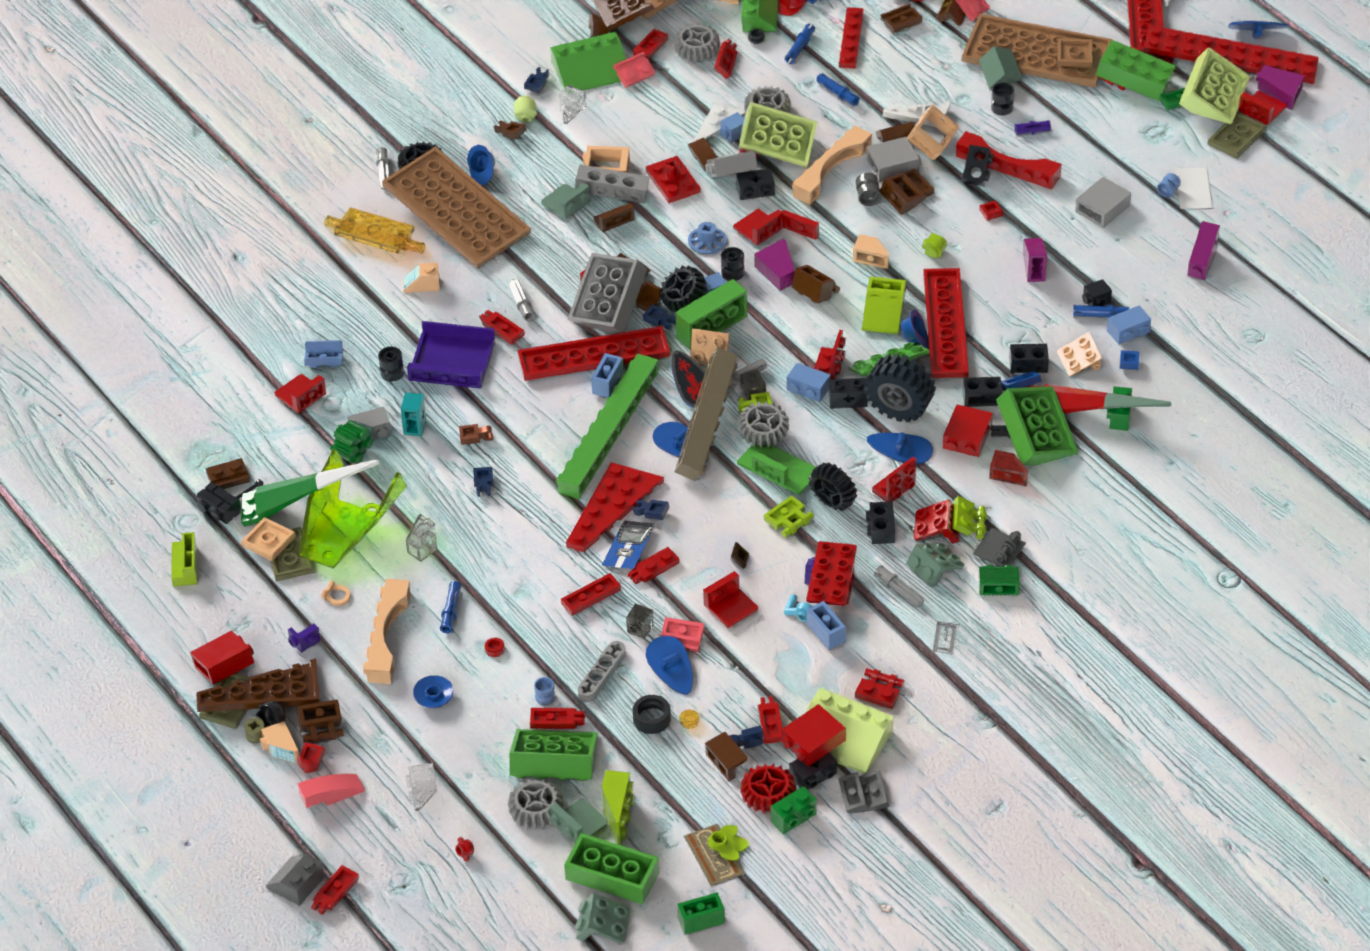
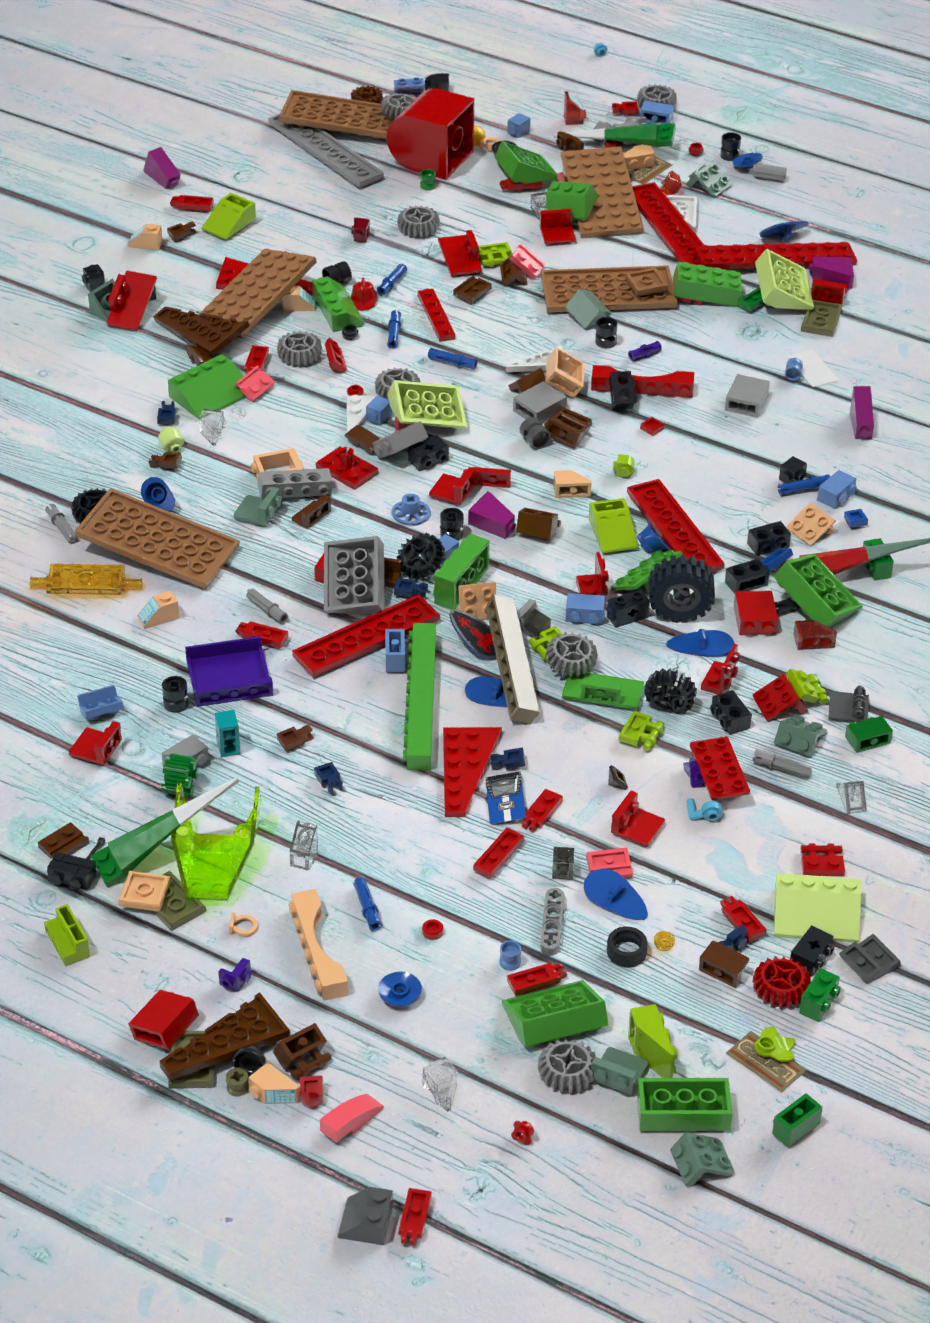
camera: 25 degrees left, 5 degrees down
red brick [781,704,846,766] -> none
light nougat arch [792,125,872,205] -> none
medium blue brick [807,601,846,650] -> none
magenta slope [1023,238,1047,282] -> none
none -> red plate [347,385,364,396]

